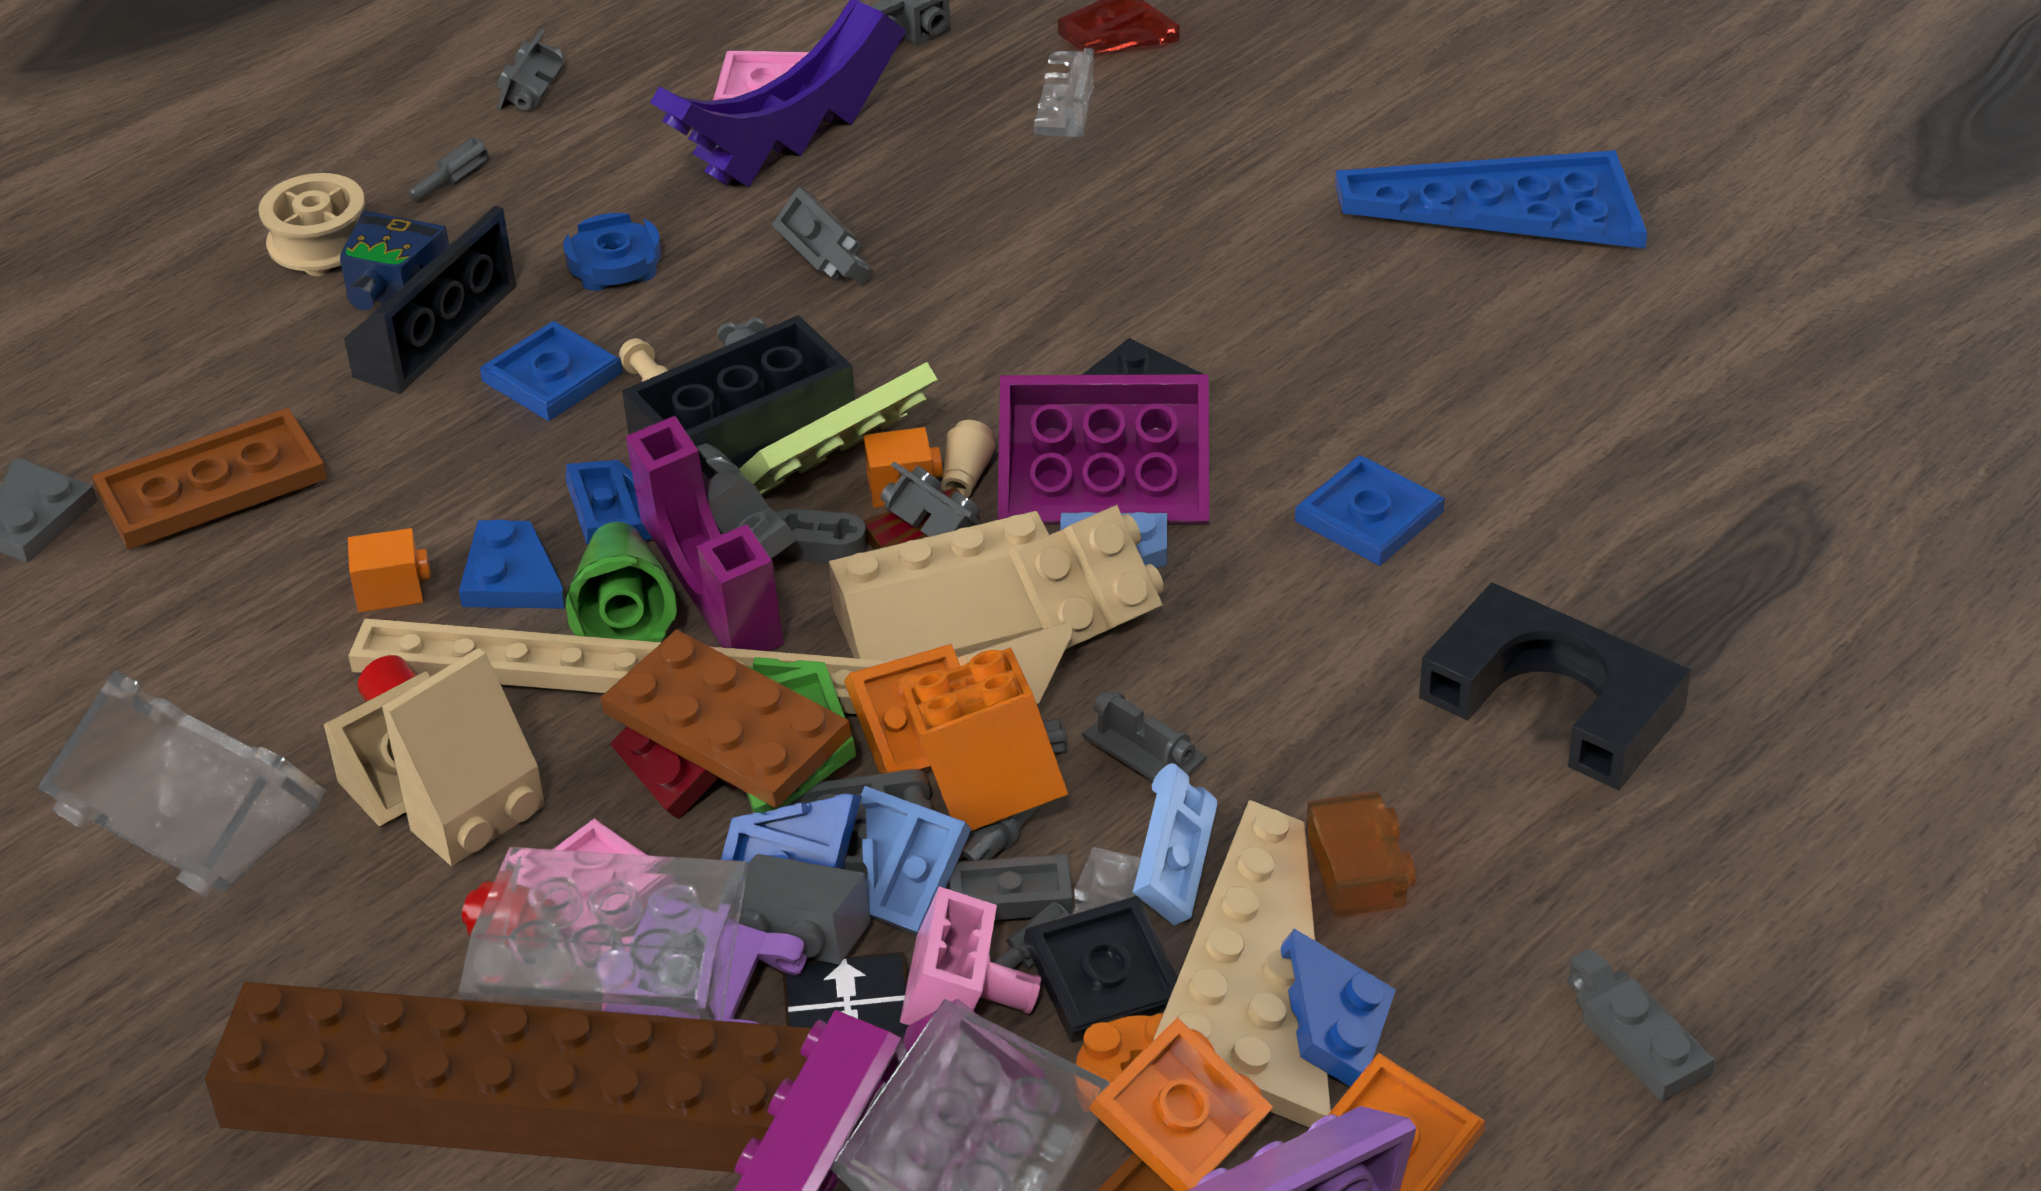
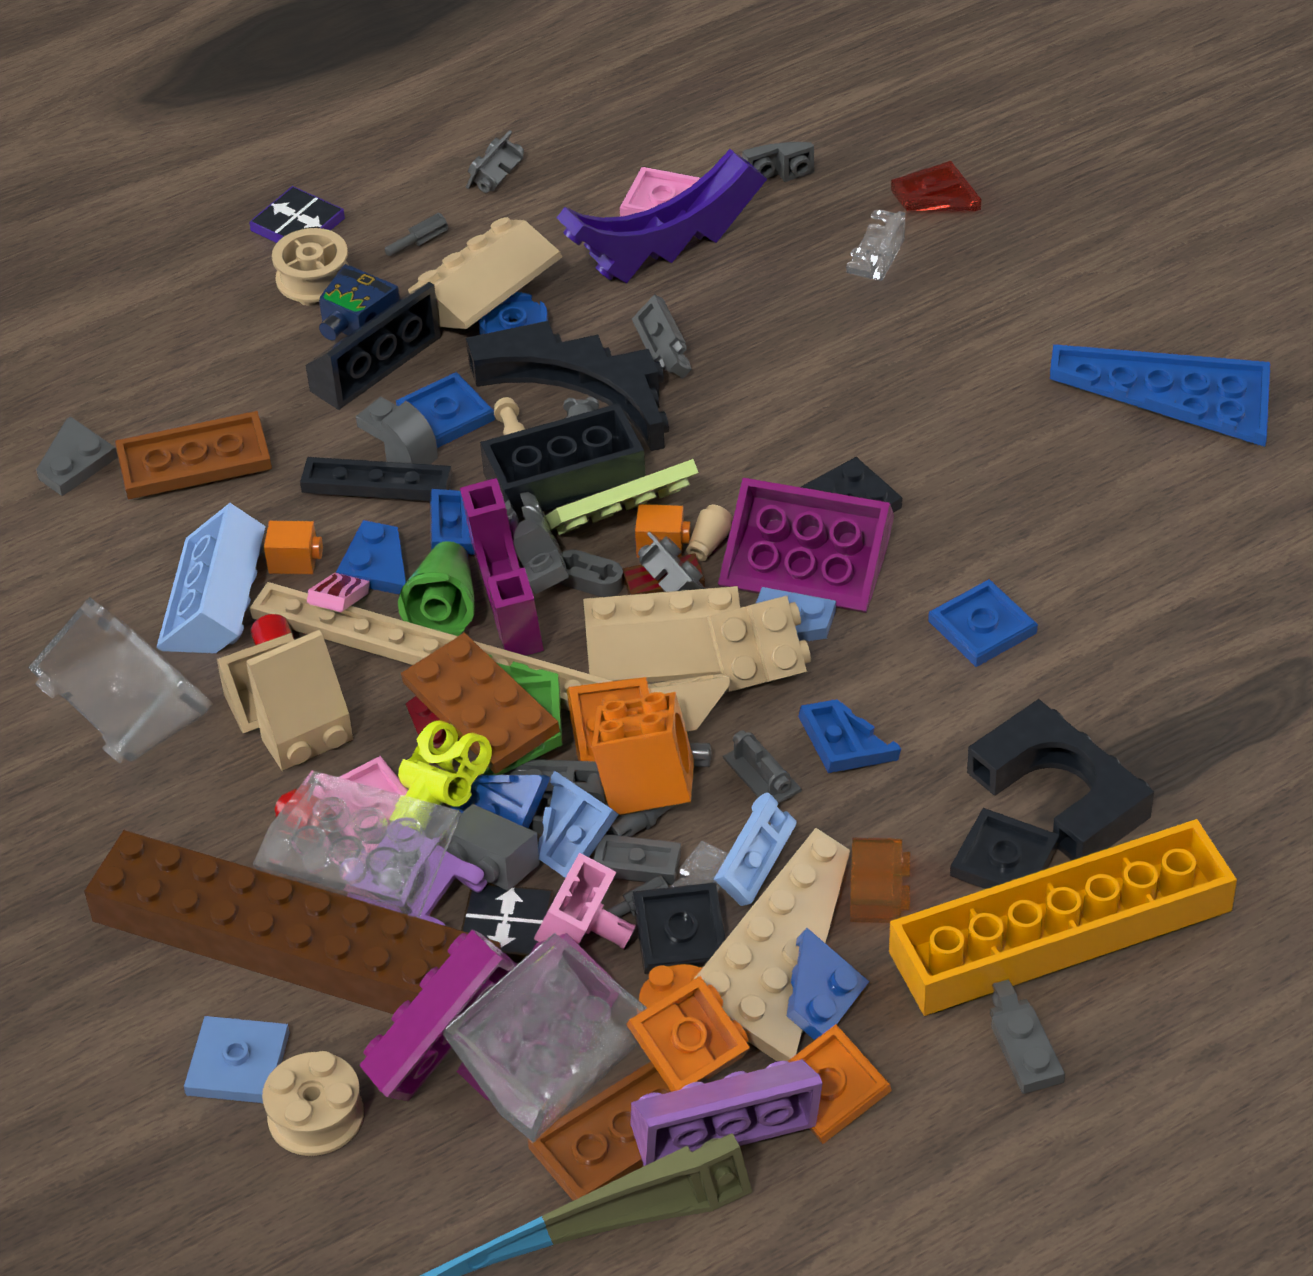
camera: 15 degrees right, 5 degrees up
none -> light blue slope [157,503,266,653]
none -> black tile [249,186,345,243]
none -> black plate [300,457,452,501]
none -> bright pink tile [307,573,370,612]
none -> dark grey brick [356,396,438,464]
none -> neon yellow connector [389,721,492,837]
none -> tan slope [408,217,562,329]
none -> black arch [466,321,669,451]
none -> blue wing [798,699,901,773]
none -> light orange brick [889,819,1237,1016]
none -> black plate [950,808,1060,889]

